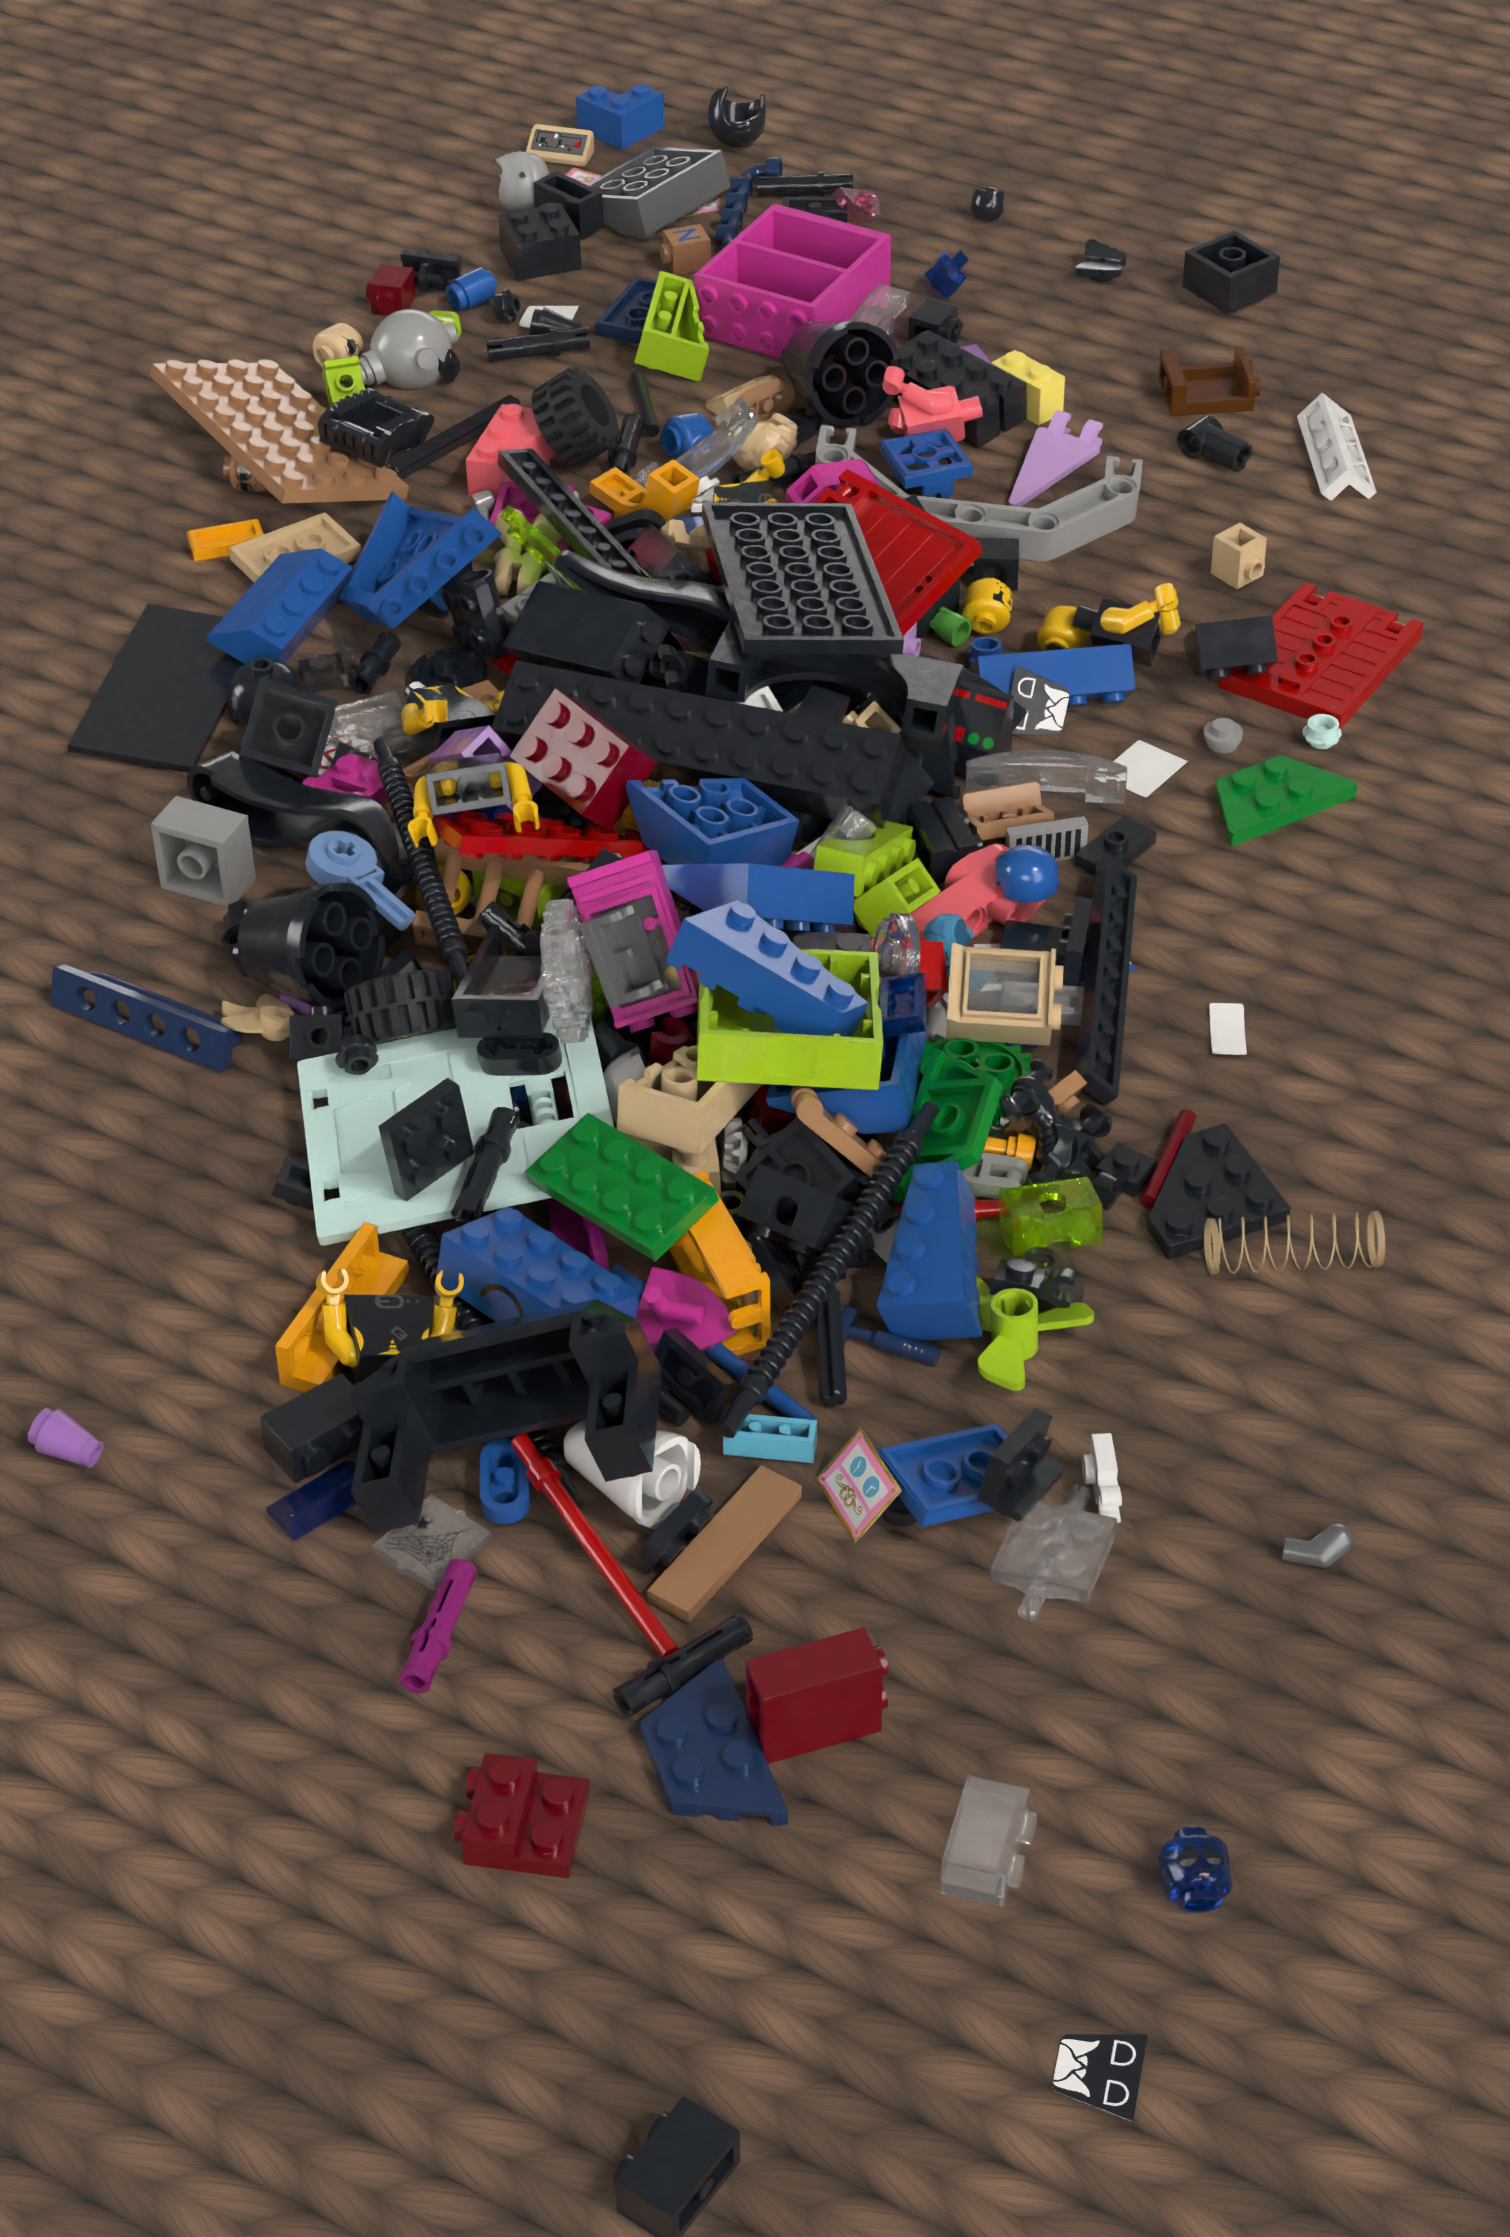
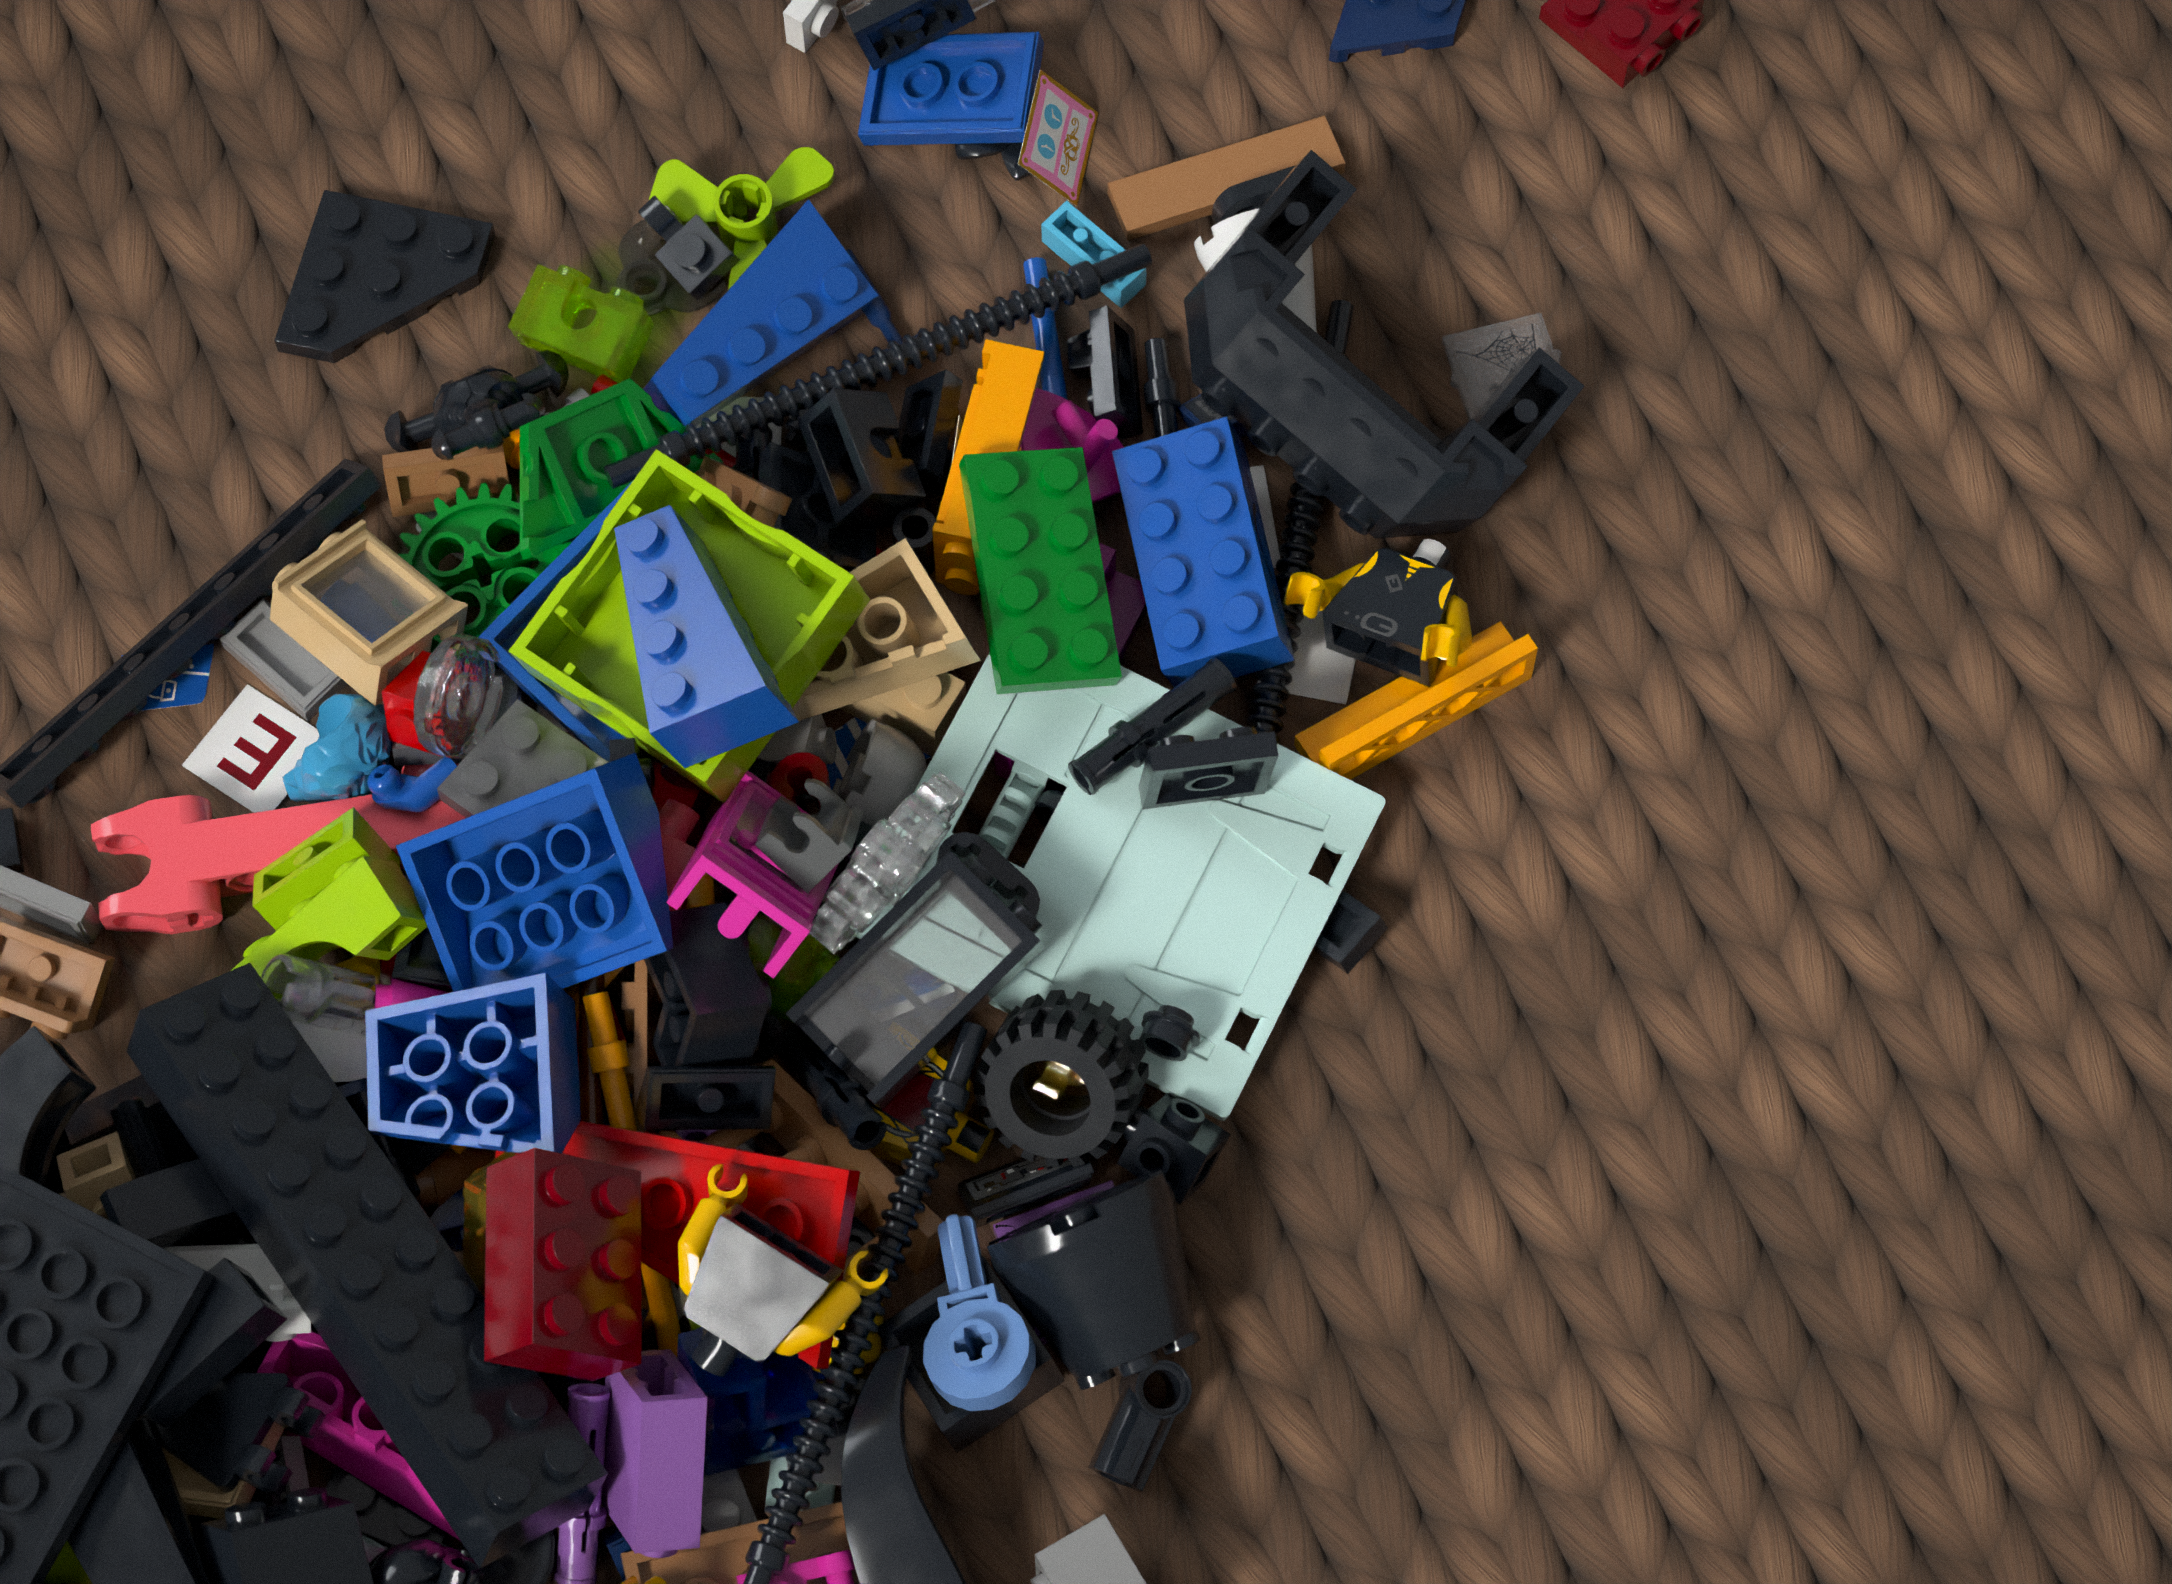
camera: 145 degrees left, 25 degrees up
medium lavender cone [28,1408,104,1468] -> none
dark blue piece [51,964,242,1072] -> none
tan plate [221,993,294,1041] -> none
black brick [260,1373,363,1484] -> none
clear blue slope [266,1460,357,1541] -> none
magenta pin [399,1559,478,1693] -> none
blue plate [480,1438,530,1524] -> none
red bar [510,1433,679,1658] -> none
black pin [613,1613,753,1717] -> none
black axle [814,1286,847,1408] -> none
clear blue plate [879,972,927,1038] -> none
black brick [906,796,983,884] -> none
blue hair [994,845,1059,903] -> none
black bracket [994,897,1093,986] -> none
black plate [1092,1143,1157,1210] -> none
dark red bar [1140,1109,1196,1209] -> none
tan piece [1204,1211,1385,1275] -> none
white sticker [1209,1003,1247,1055] -> none

